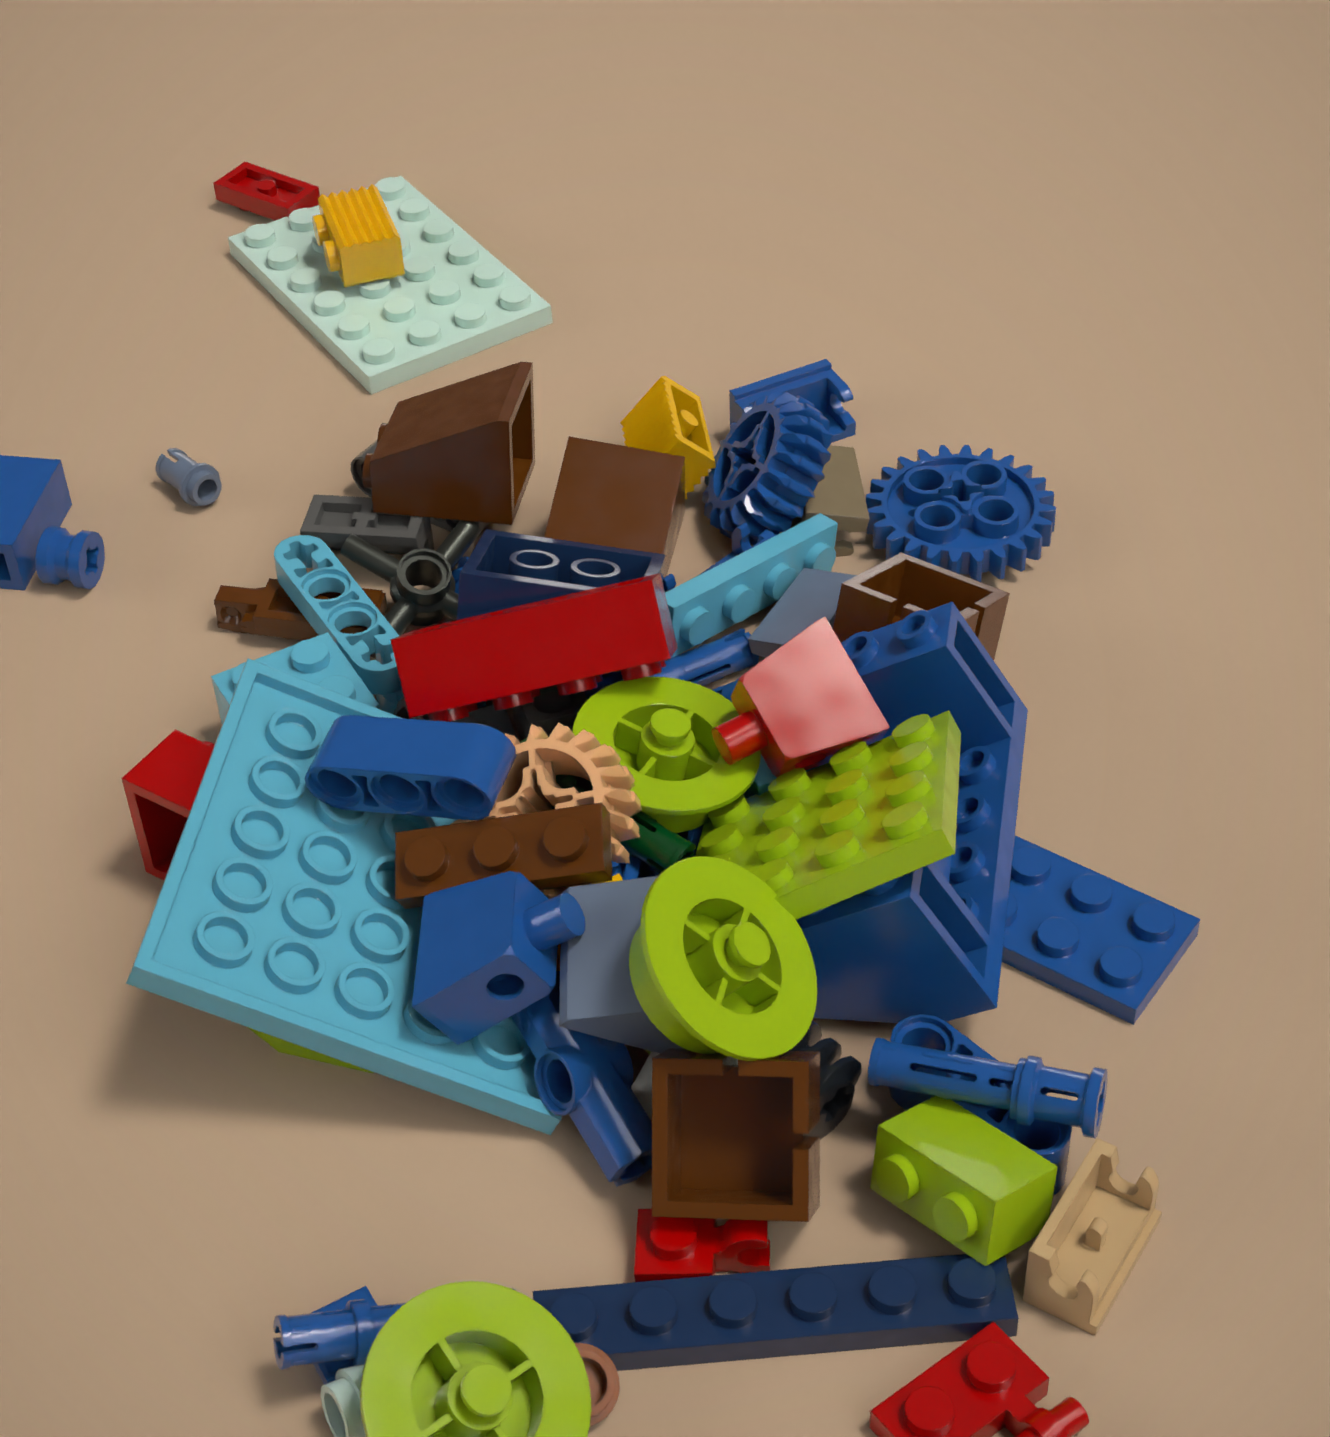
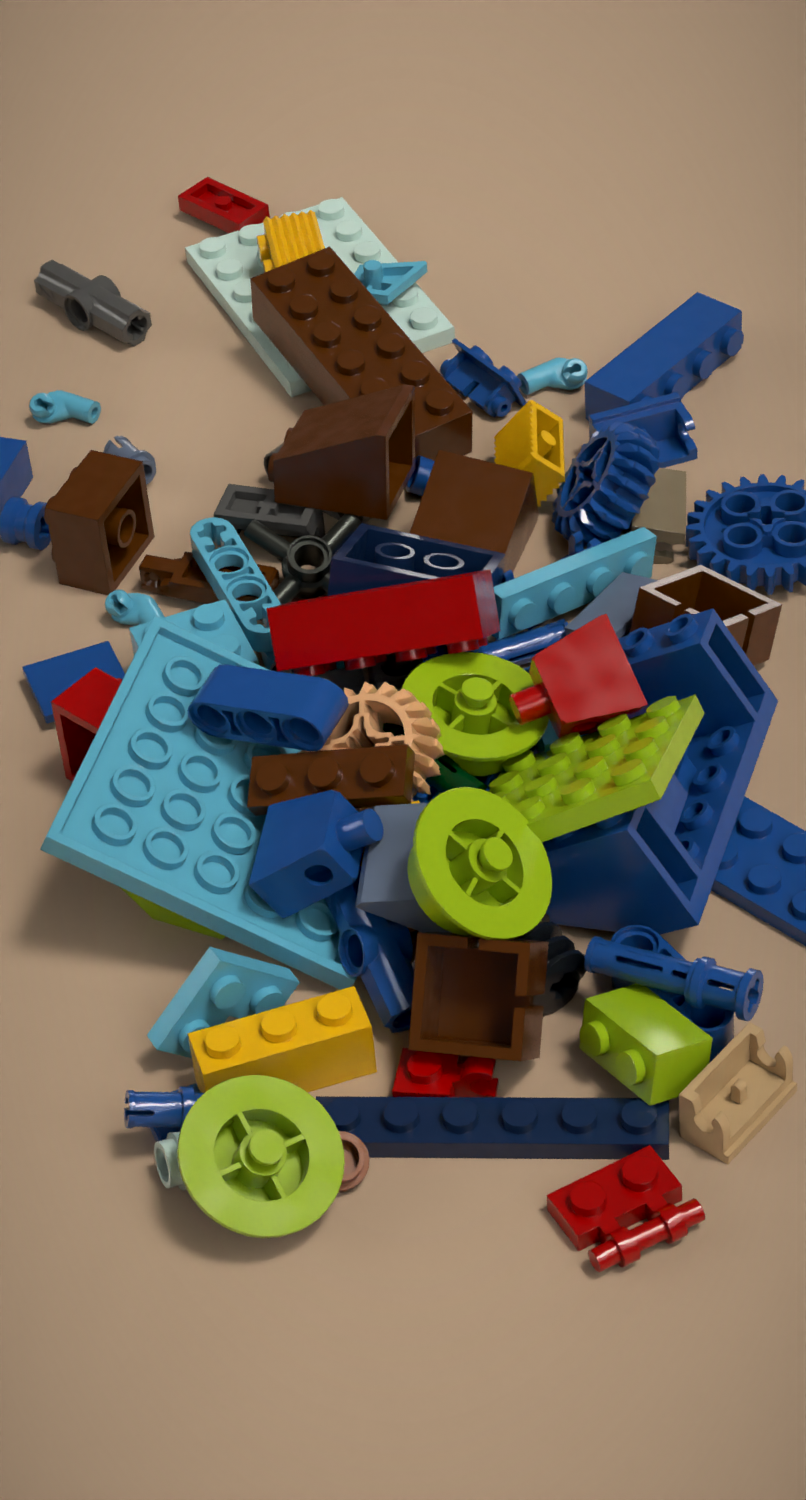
camera: 10 degrees right, 0 degrees up
none -> blue piece [22,641,125,724]
none -> medium azure arm [29,390,101,424]
none -> dark grey piece [34,260,152,347]
none -> reddish brown brick [44,450,155,595]
none -> medium azure arm [105,589,165,626]
none -> medium azure plate [147,947,300,1058]
none -> yellow brick [188,986,377,1093]
none -> reddish brown brick [250,246,473,461]
none -> medium azure piece [354,260,428,305]
none -> blue hinge [406,455,435,496]
none -> blue hinge [440,338,527,417]
none -> medium azure arm [517,358,588,395]
none -> blue brick [584,292,744,421]

